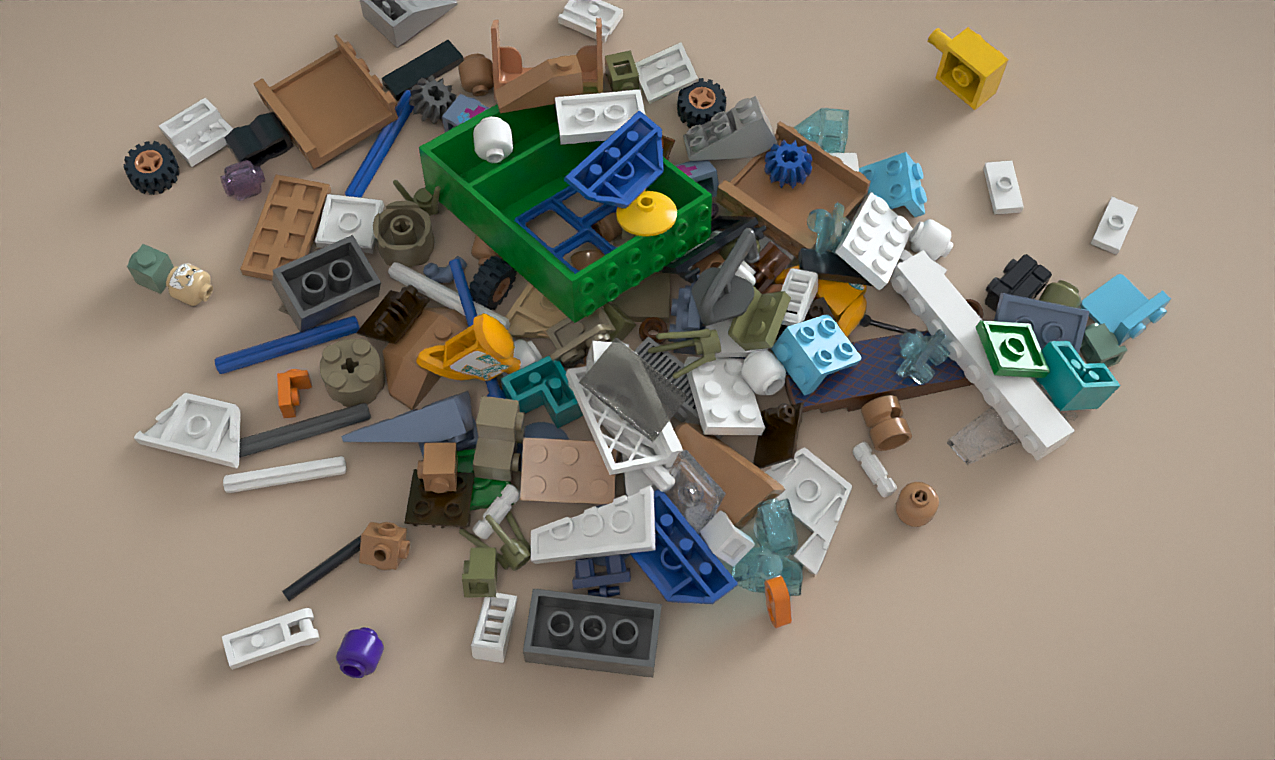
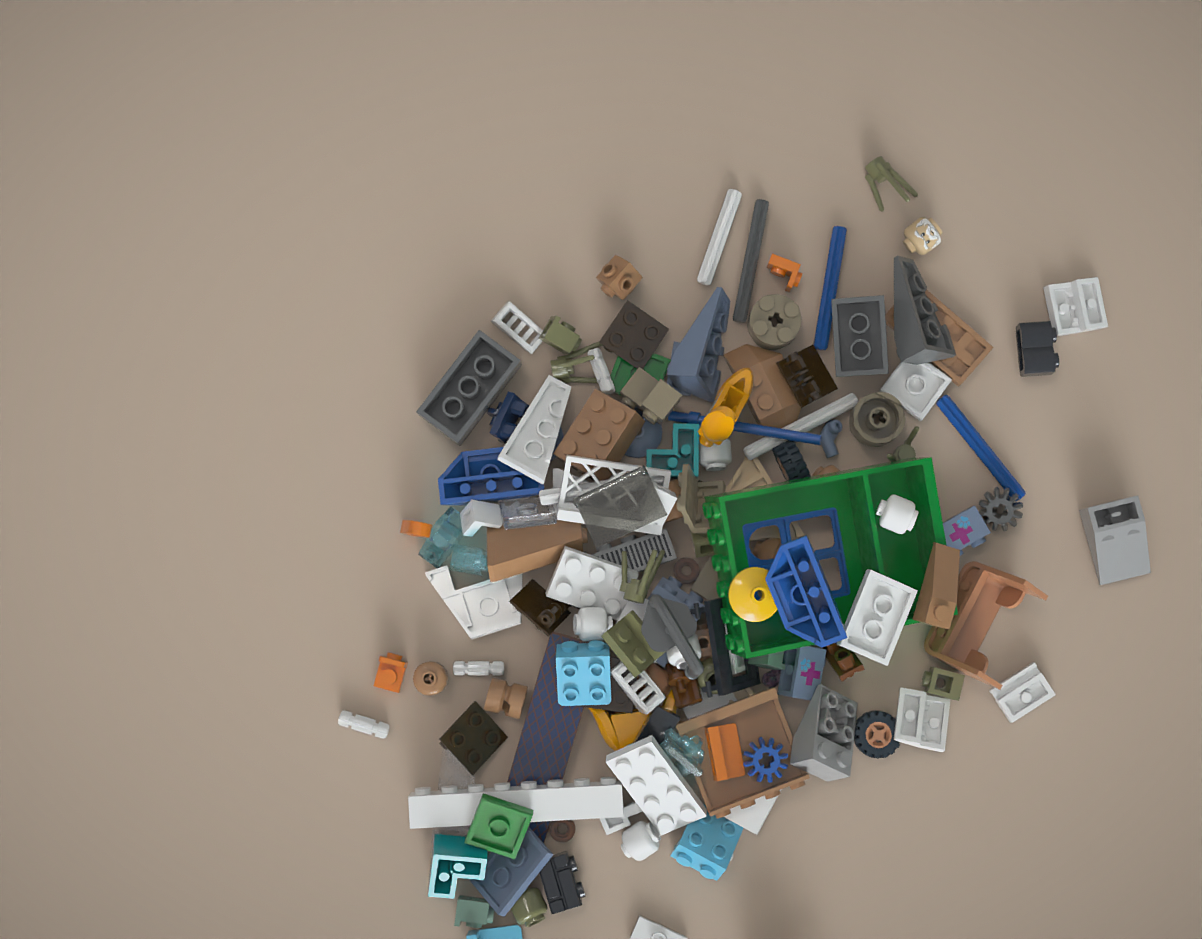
camera: 125 degrees right, 20 degrees up
black wheel [123,141,180,195] -> none
sand green brick [127,244,174,294] -> none
white wing [134,393,240,468] -> none
clear purple head [220,160,265,201] -> none
white plate [222,608,320,670] -> none
medium nougat panel [253,34,398,169] -> none
black bar [282,535,361,601] -> none
dark purple head [336,627,384,678] -> none
black tile [381,39,464,101] -> none
medium nougat brick [417,443,458,493] -> none
medium nougat head [458,53,494,96] -> none
clear light blue slope [793,108,849,153] -> none
black hinge [859,314,919,334] -> none
clear light blue hips [896,329,950,385] -> none
none -> white axle [338,710,389,739]
none -> orange bracket [373,652,408,693]
none -> dark brown hinge [439,701,508,775]
none -> orange panel [704,723,745,781]
none -> olive plant [865,156,918,212]
none -> dark grey wedge [894,256,956,365]

